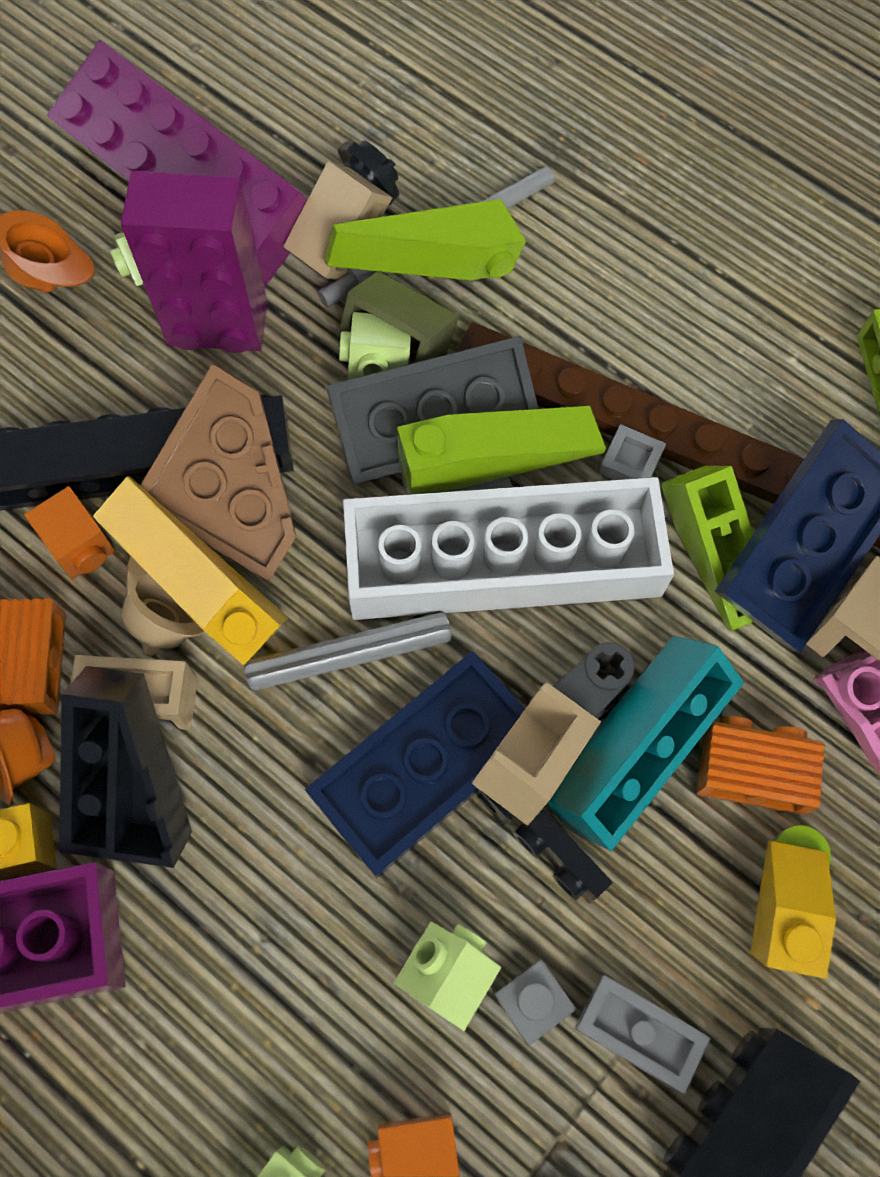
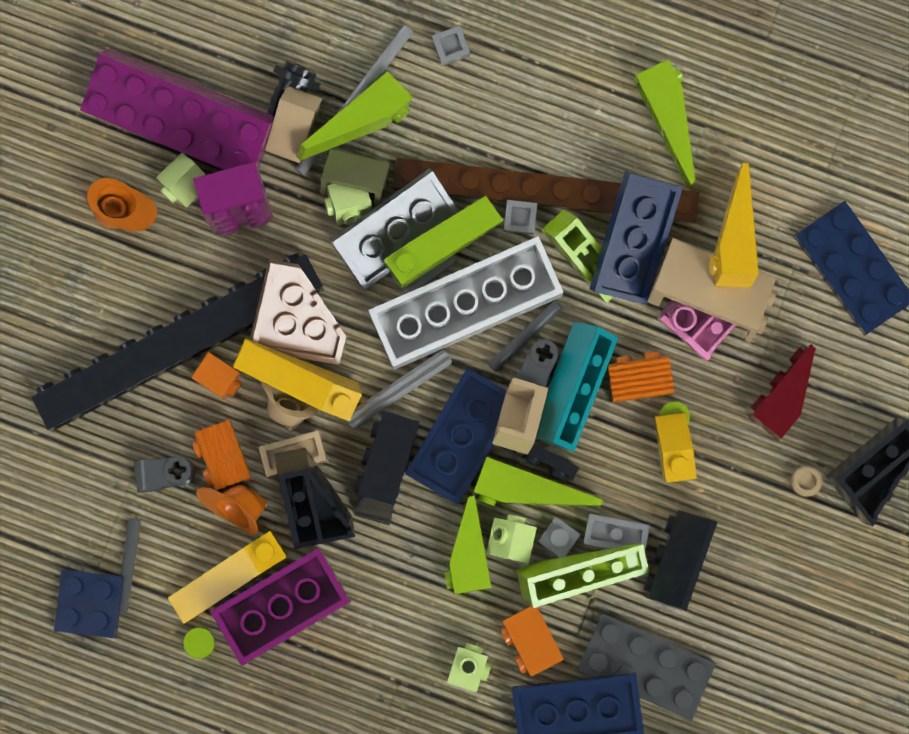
camera: 20 degrees left, 15 degrees up
none -> black wedge [352,411,419,526]
none -> light grey plate [432,26,471,66]
none -> lime slope [444,496,492,594]
none -> lime slope [474,457,603,507]
none -> dark grey bar [487,301,562,372]
none -> lime slope [516,543,649,608]

